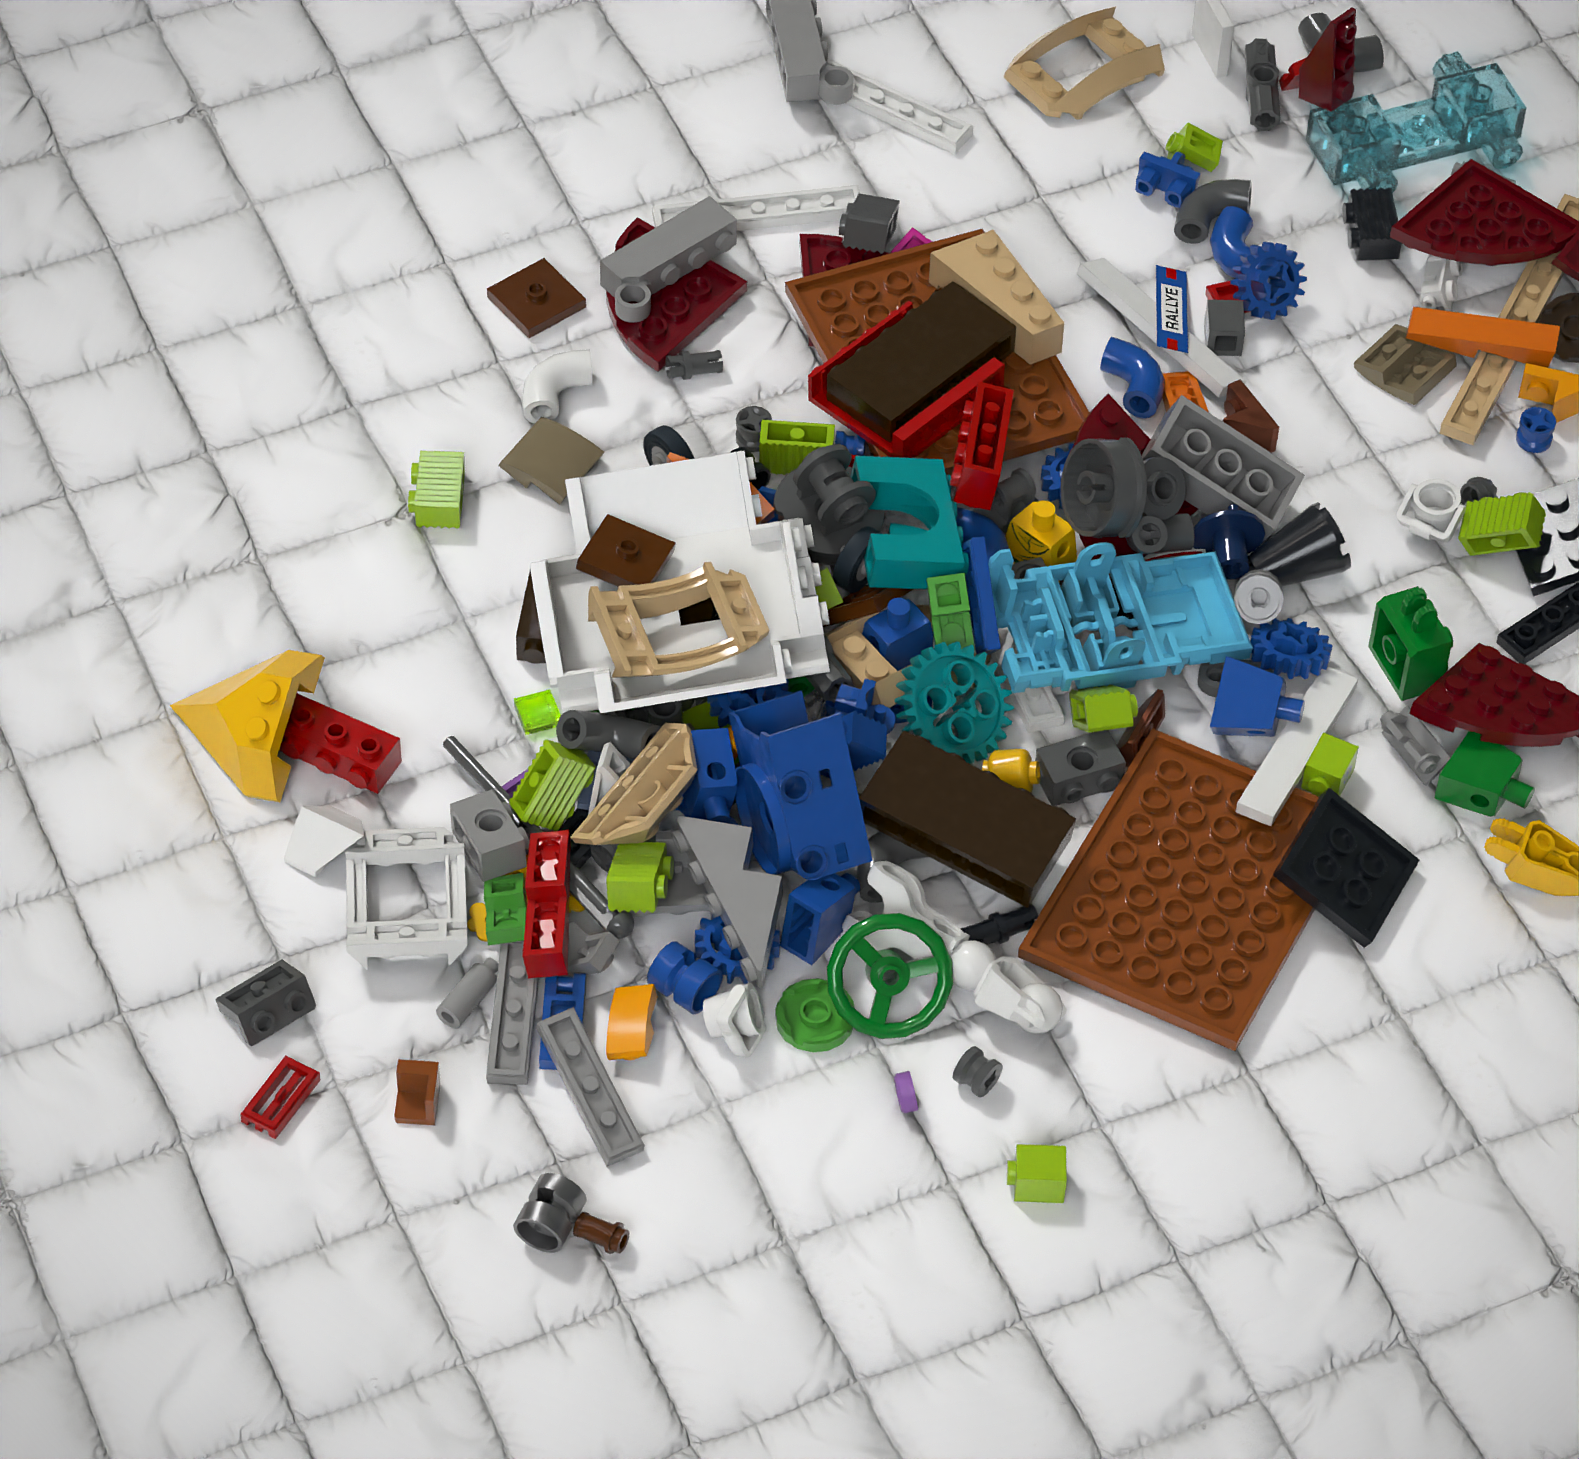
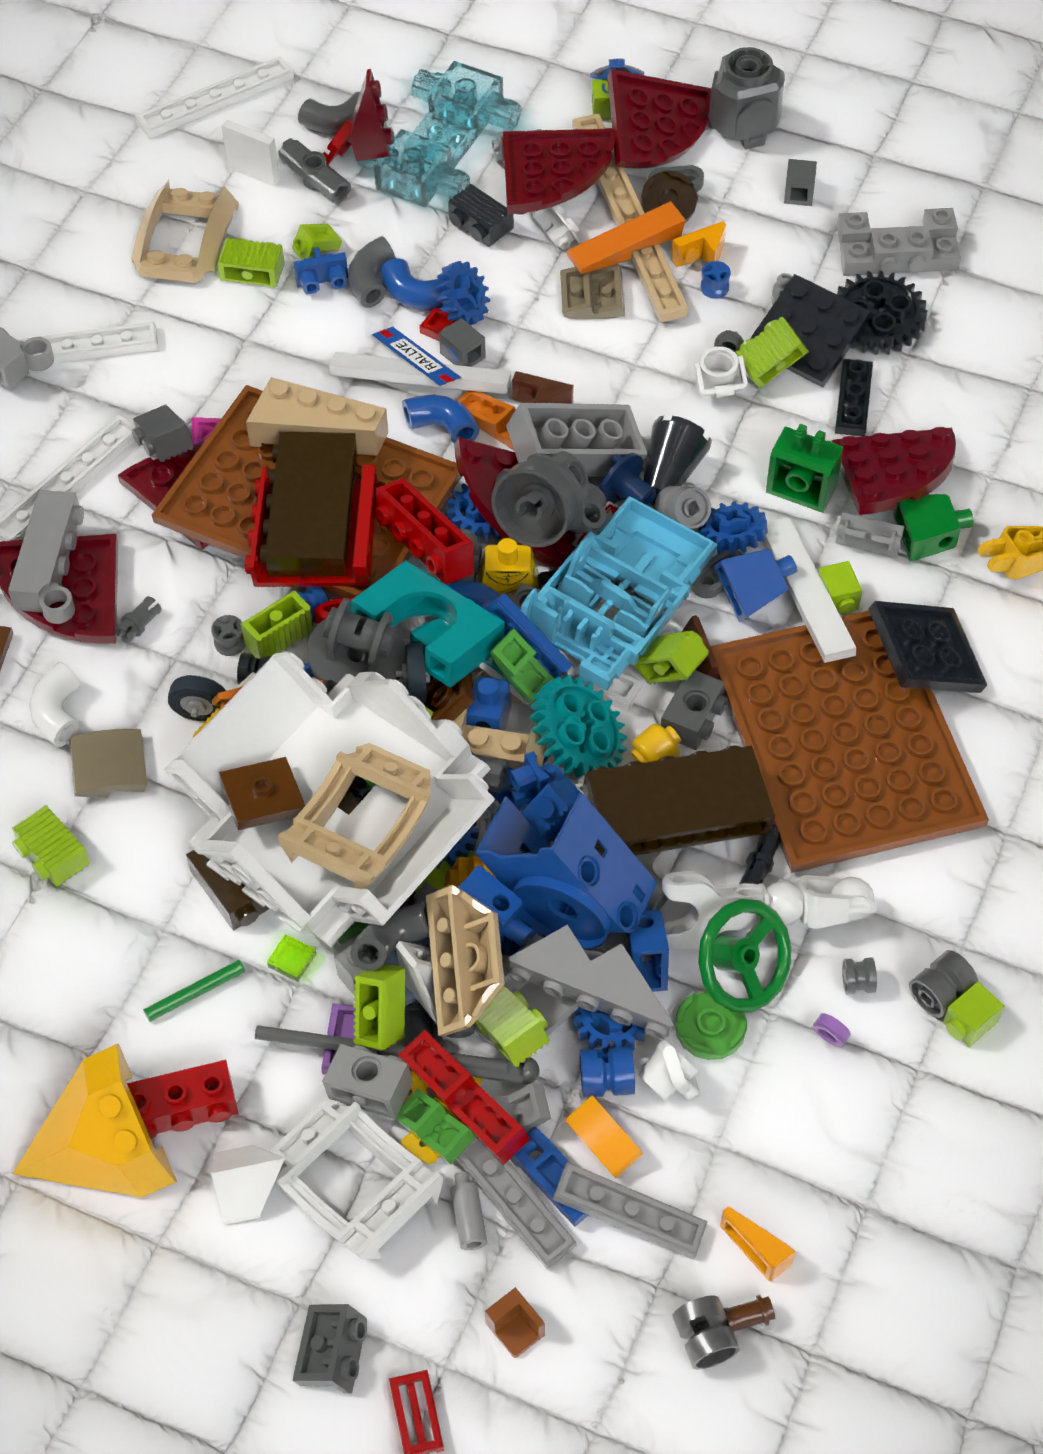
camera: 40 degrees left, 5 degrees up
none -> green bar [143,960,245,1022]
none -> lime brick [217,237,285,287]
none -> light orange slope [720,1206,796,1282]
none -> flat silver wheel [909,950,978,1018]

